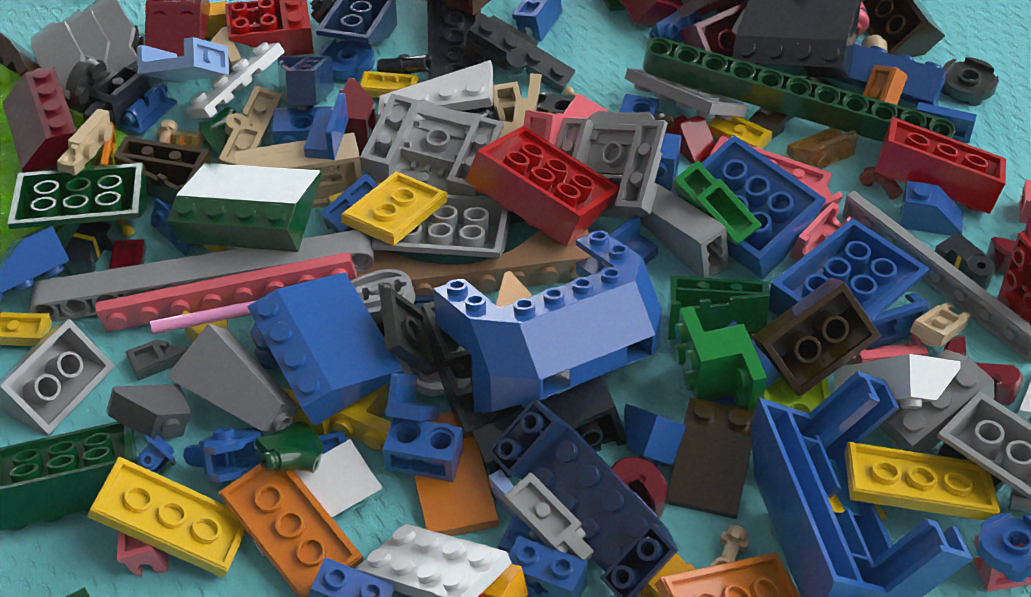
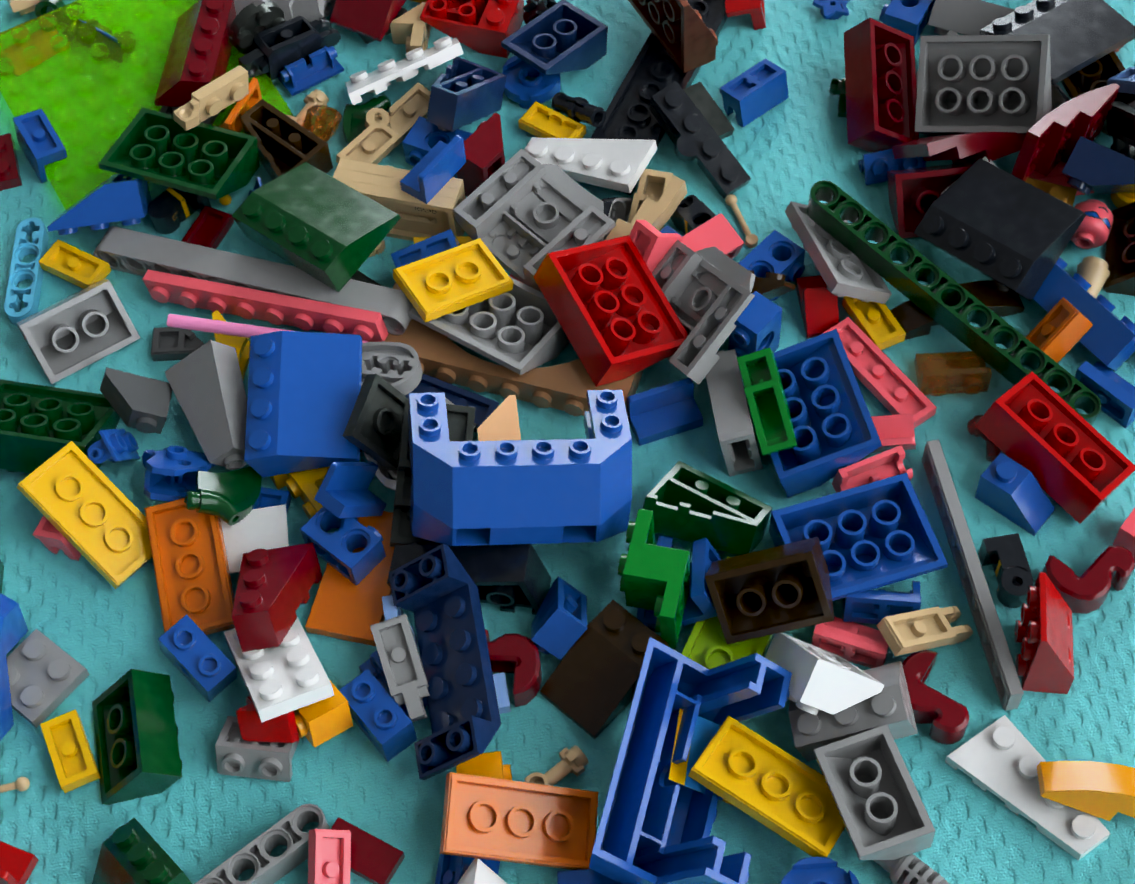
camera: 30 degrees right, 10 degrees up
light blue panel [137,37,229,82] -> none
none -> dark red wedge [231,542,323,652]

